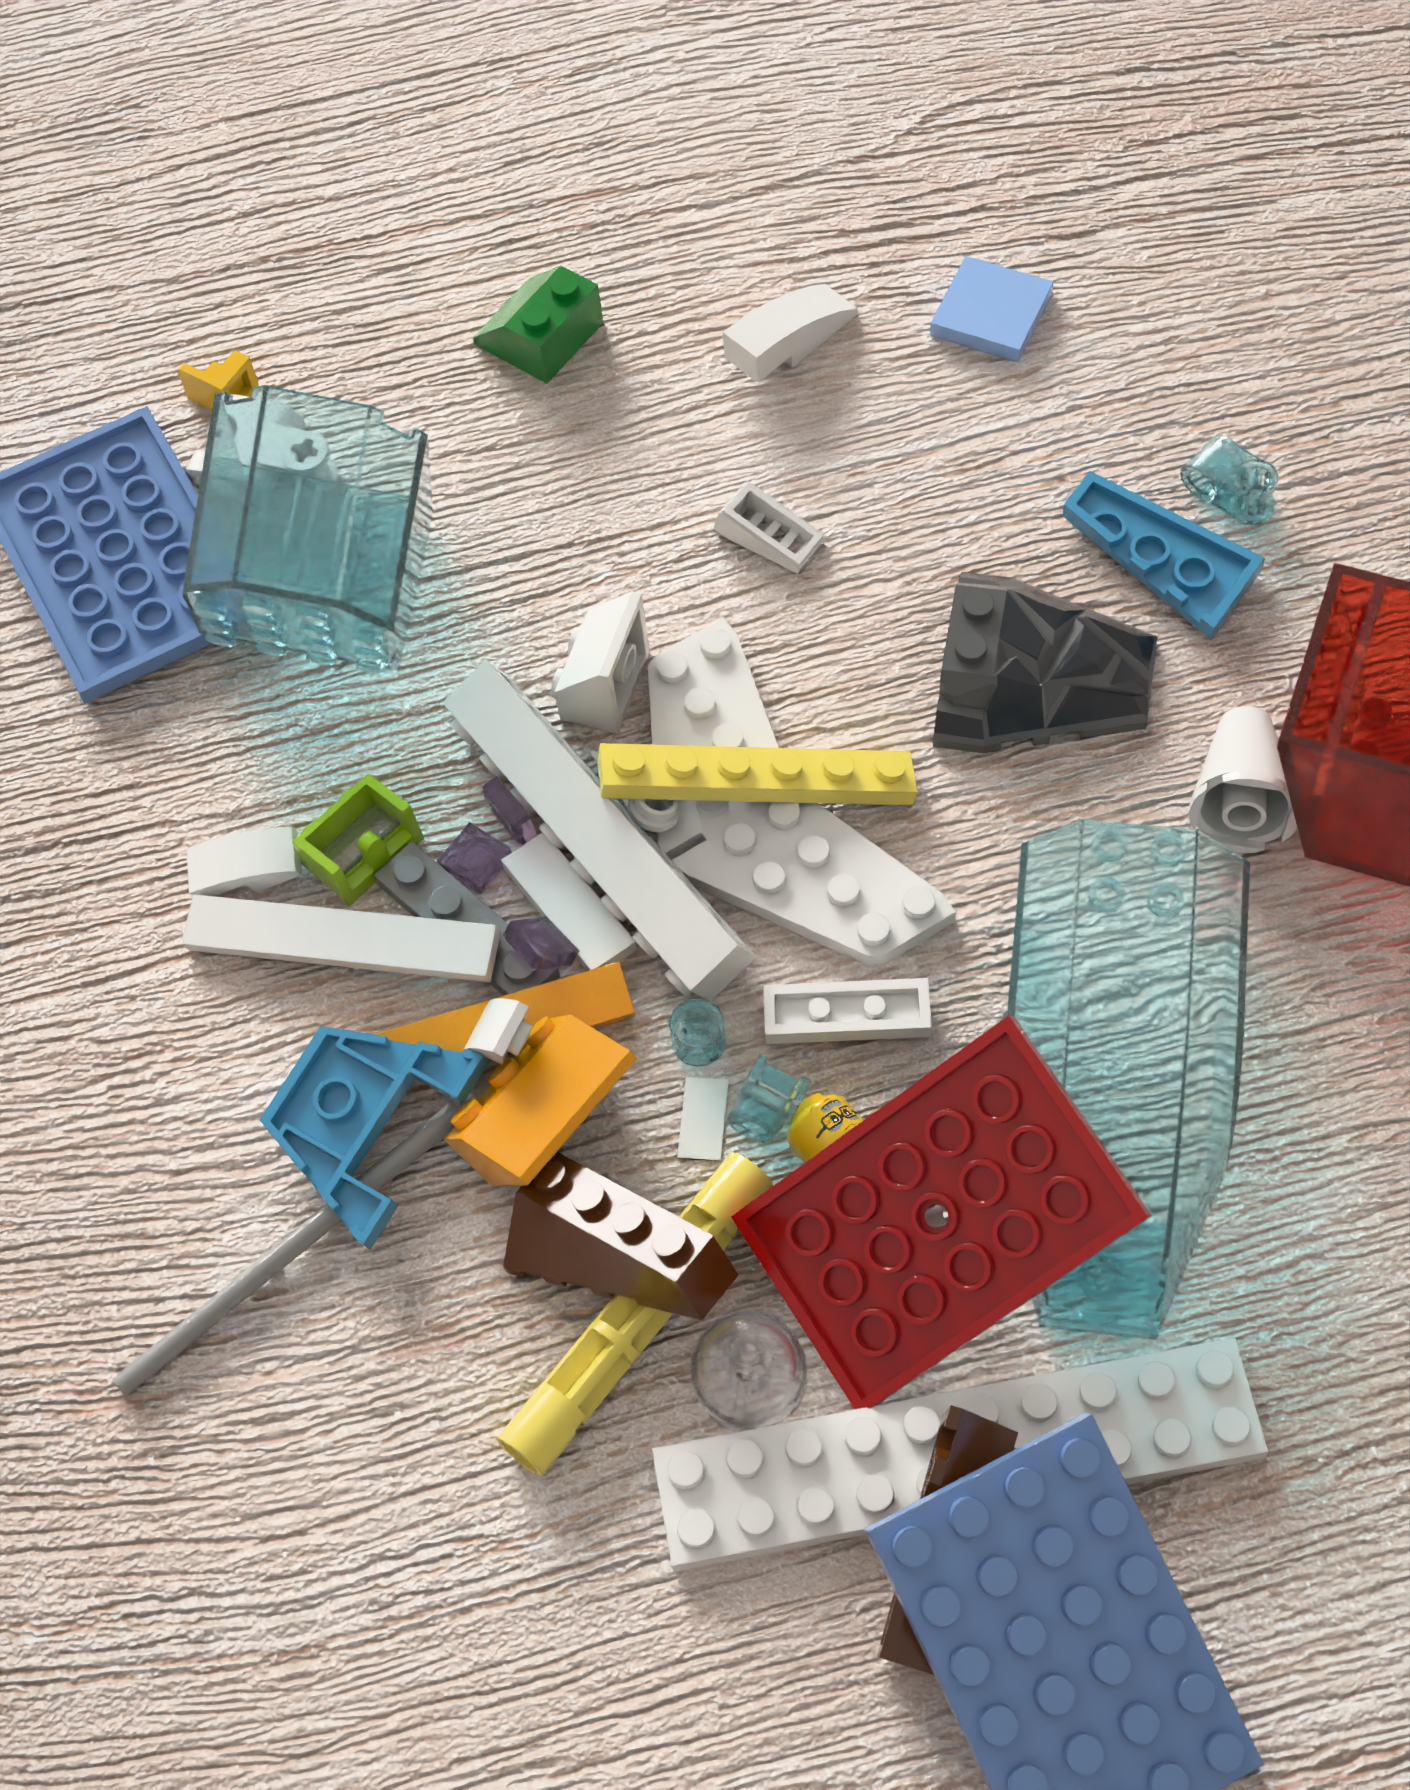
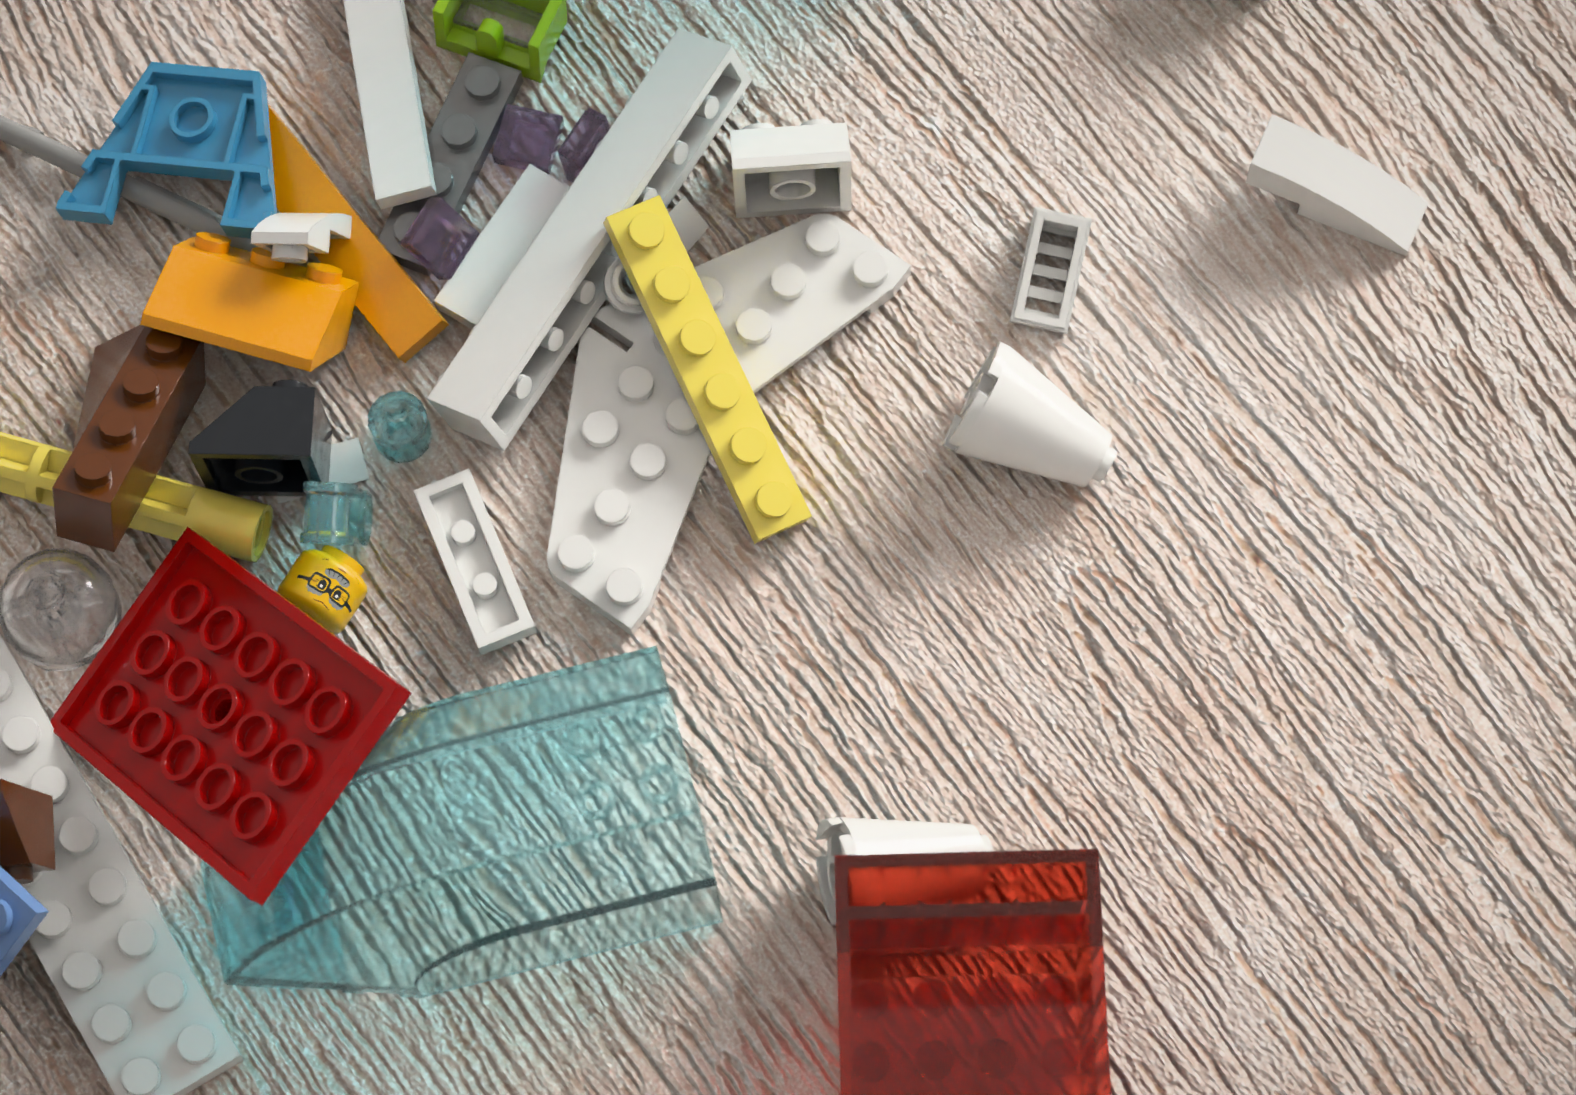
camera: 65 degrees right, 10 degrees up
light blue tile [930,256,1053,362] -> none
wedge [933,572,1158,753] -> none
dark azure wing [1062,471,1265,640] -> none
clear light blue piece [1180,435,1278,525] -> none
none -> black slope [188,380,332,497]
none -> white cone [943,341,1117,488]

